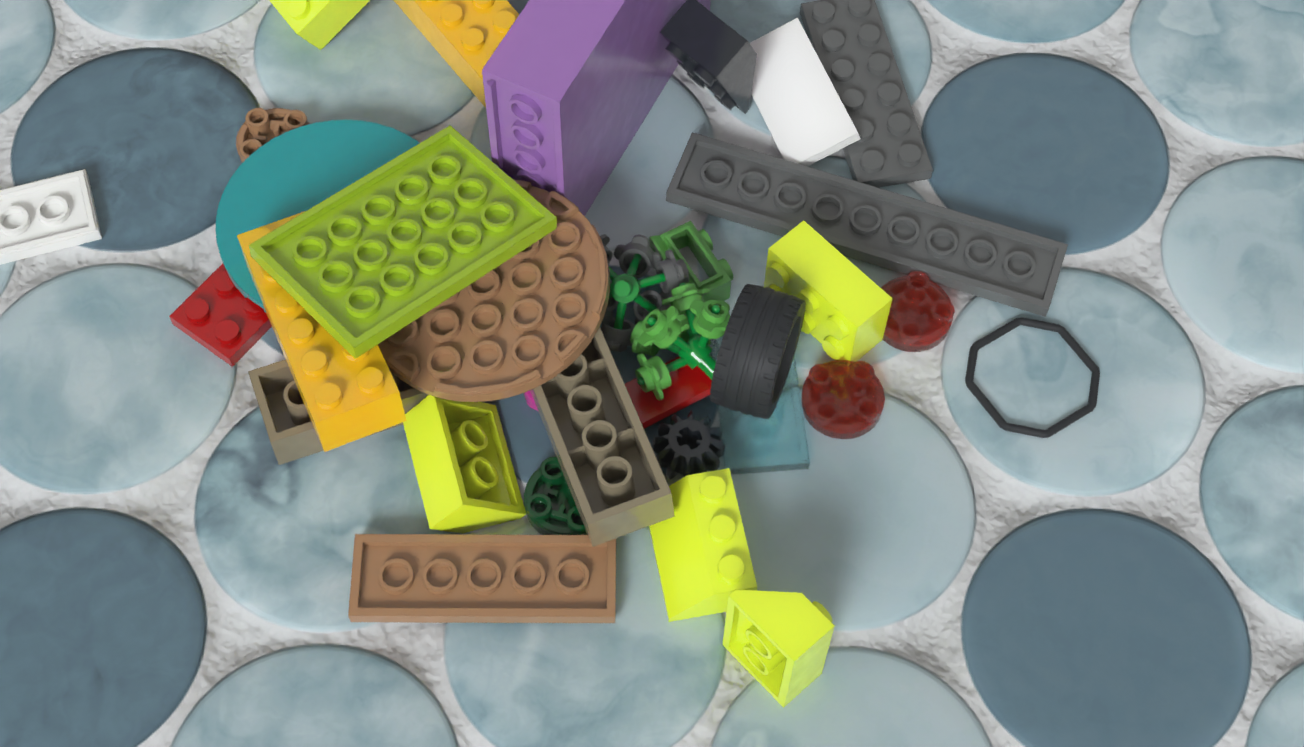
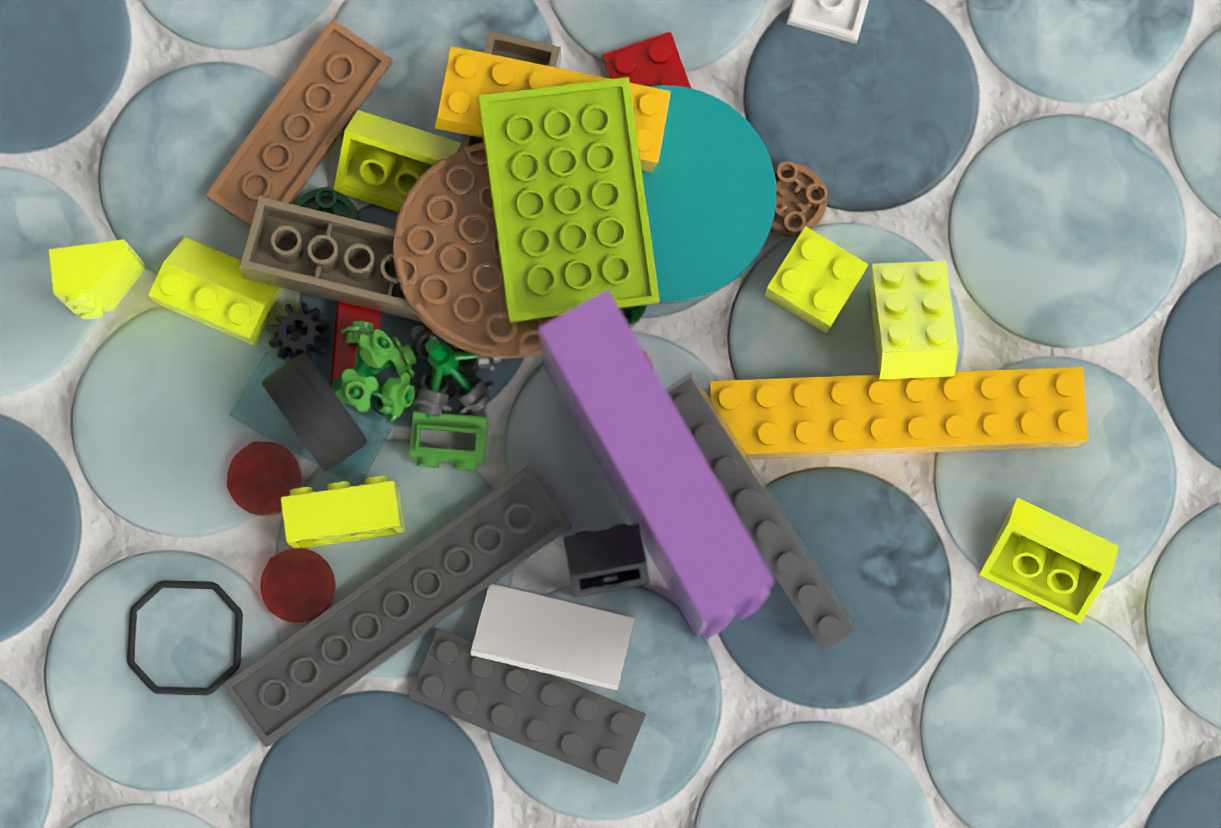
camera: 125 degrees right, 20 degrees up
none -> neon yellow brick [764,226,869,334]

